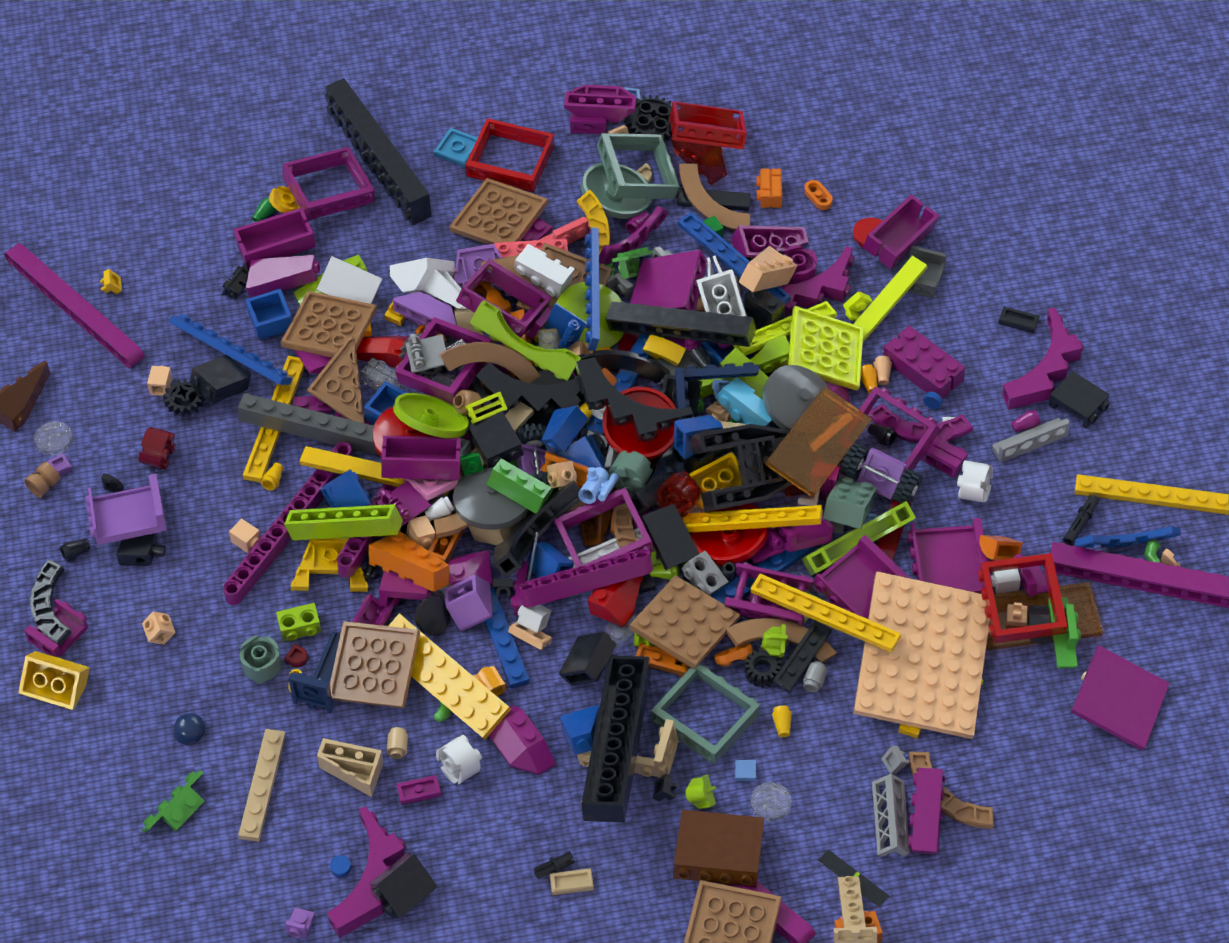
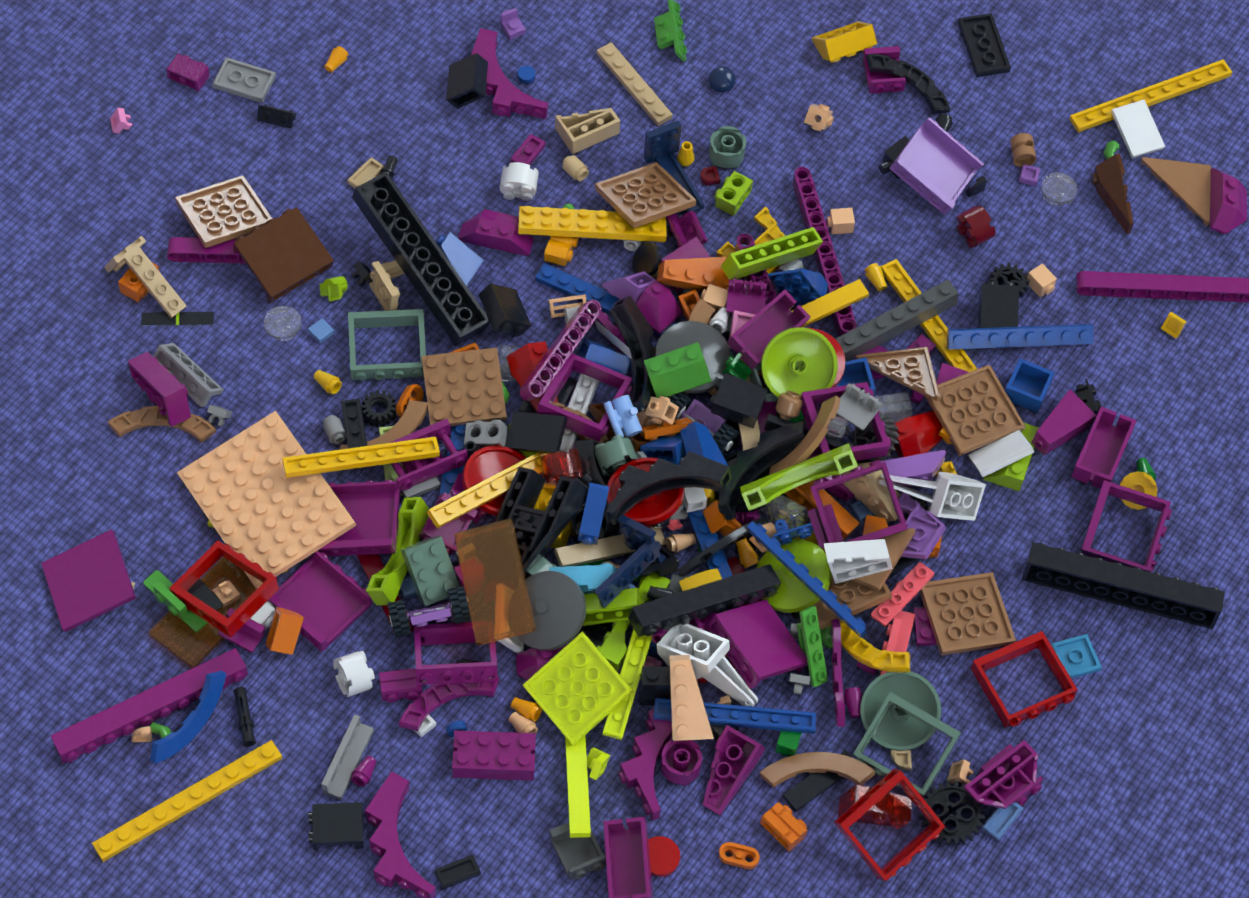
camera: 130 degrees right, 5 degrees up
neon yellow tile [466,392,507,424] -> none
lime piece [762,624,788,657] -> none

